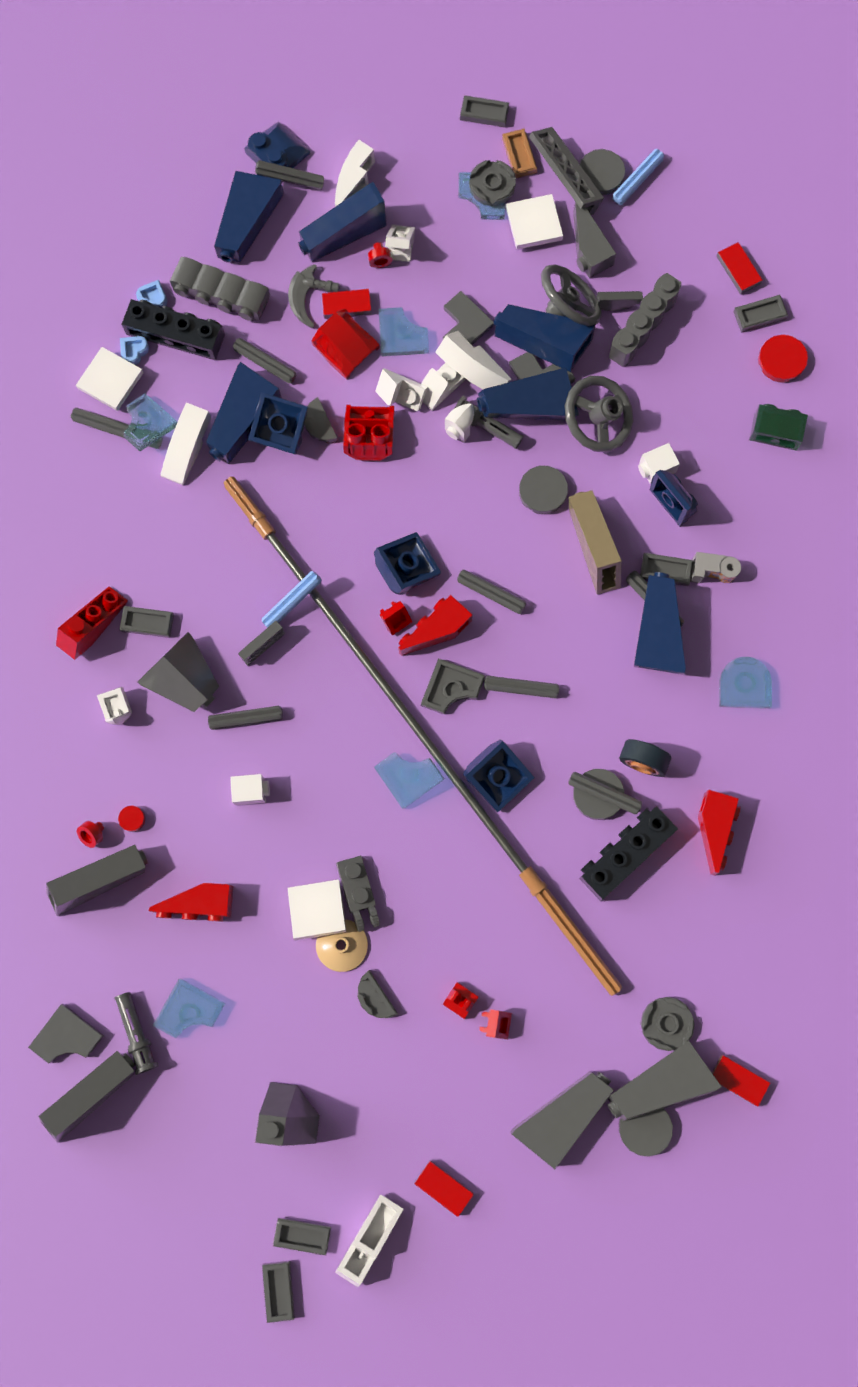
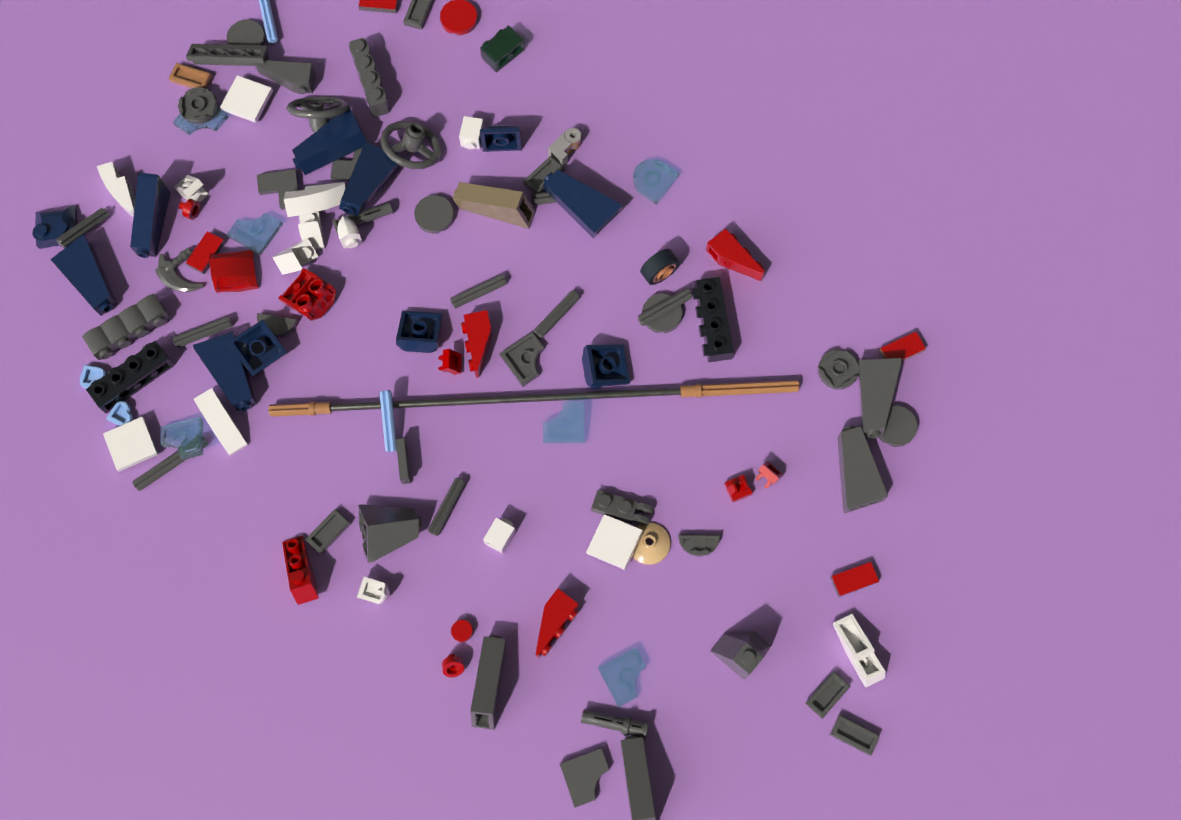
camera: 60 degrees left, 5 degrees down
dark grey tile [460,95,509,127] -> none
dark grey tile [596,291,643,311] -> none

